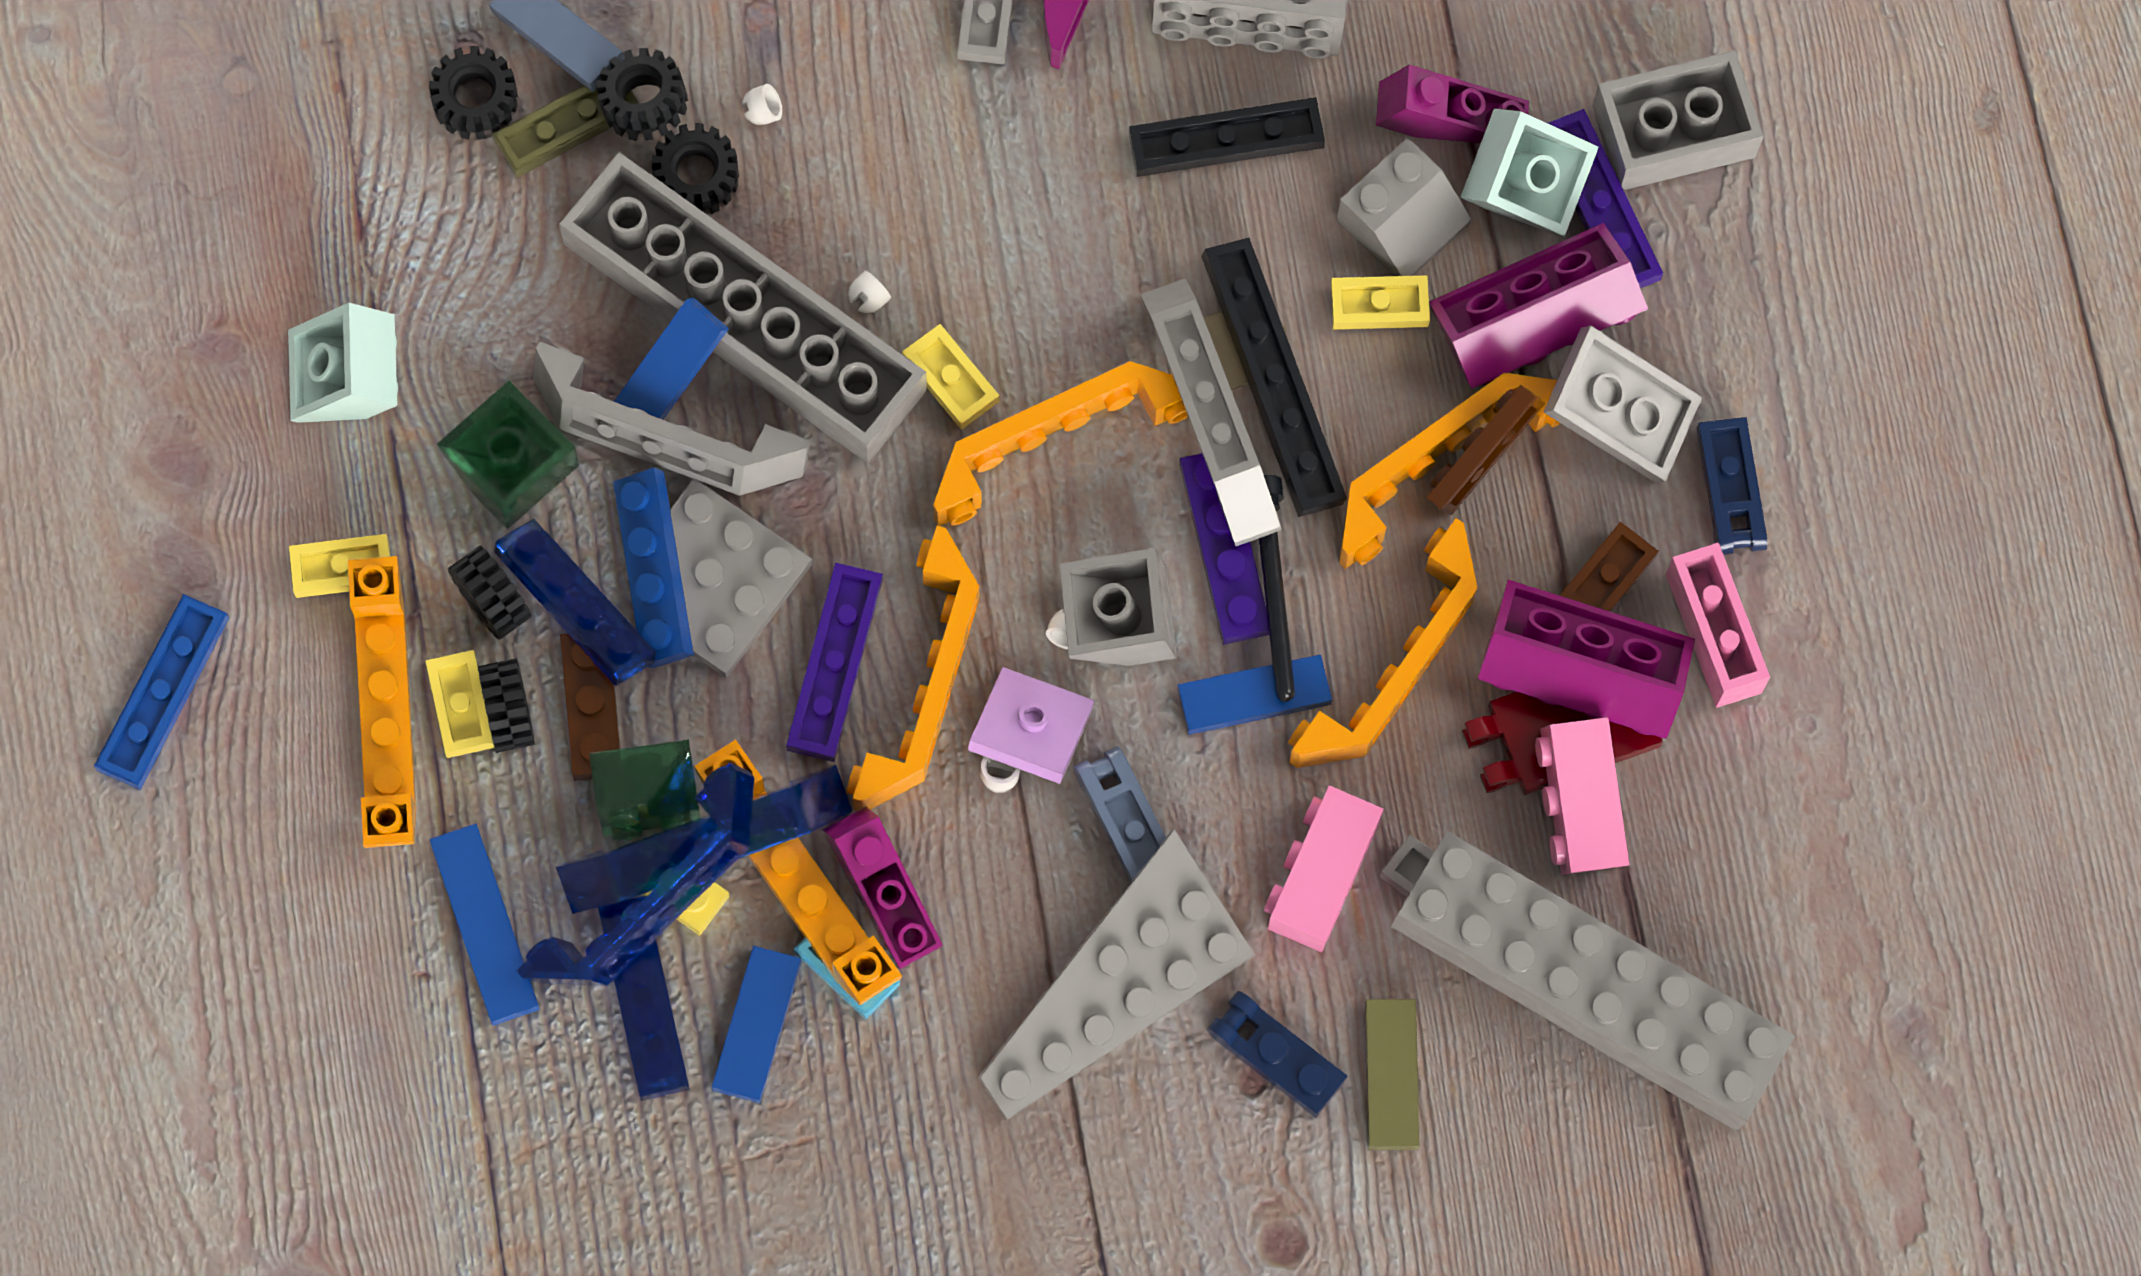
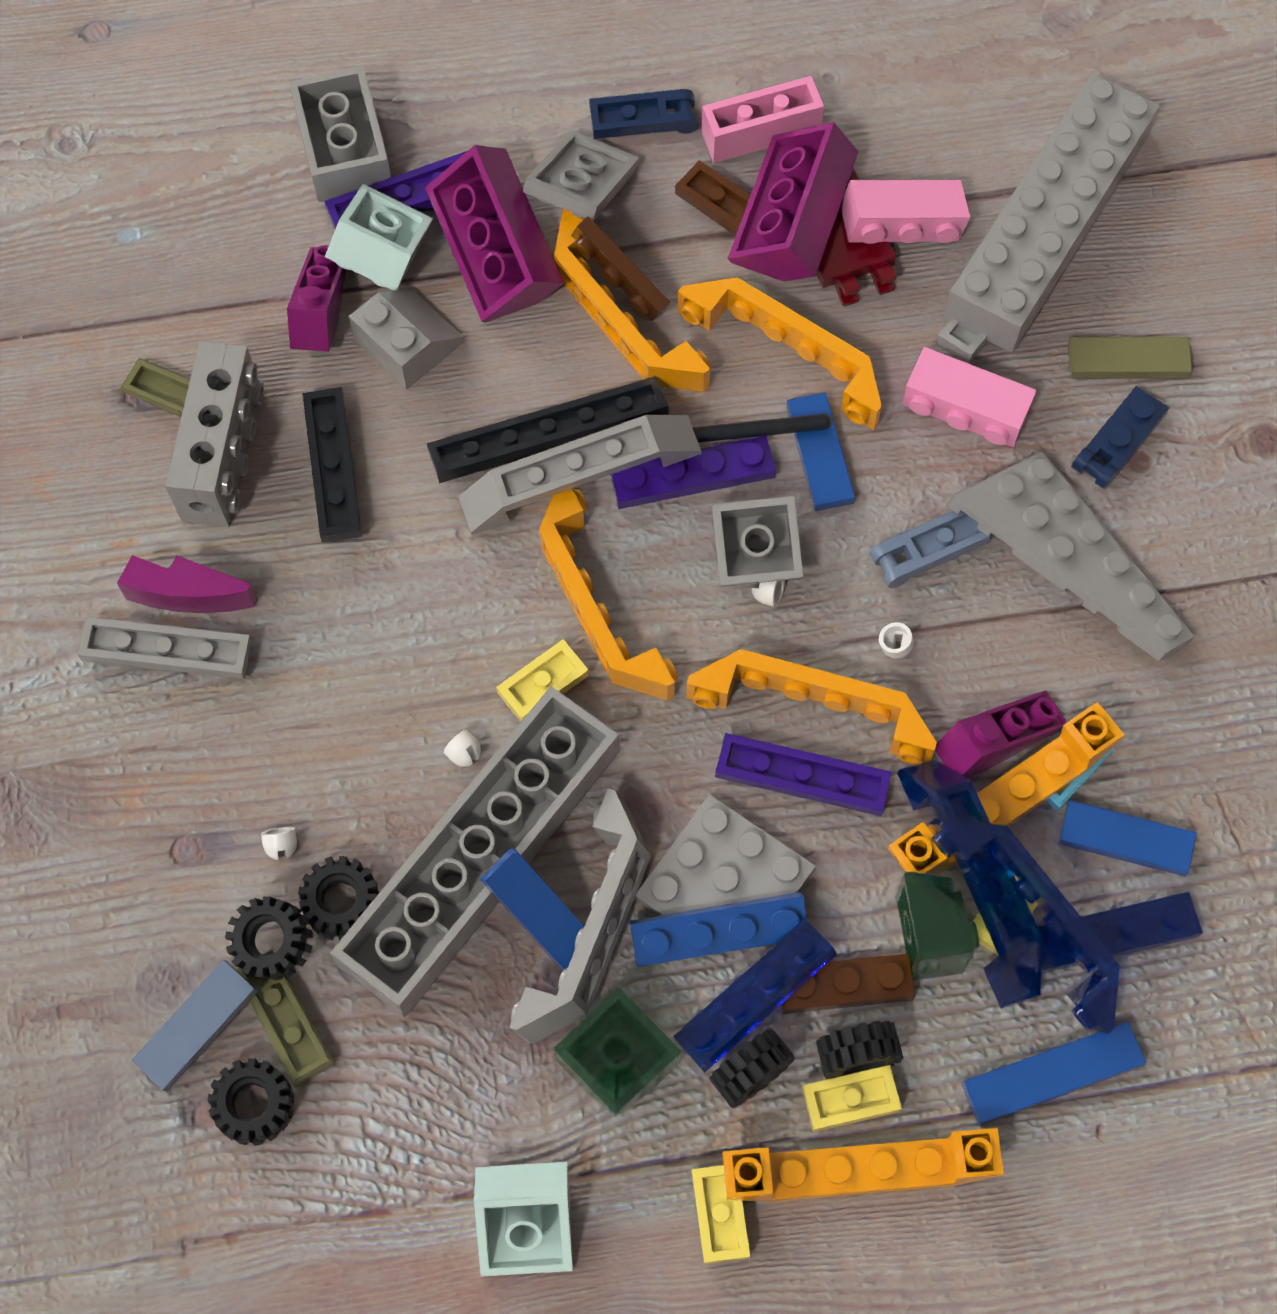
camera: 85 degrees left, 5 degrees down
lavender plate [968,667,1095,784] -> none
light yellow plate [1330,275,1430,330] -> none

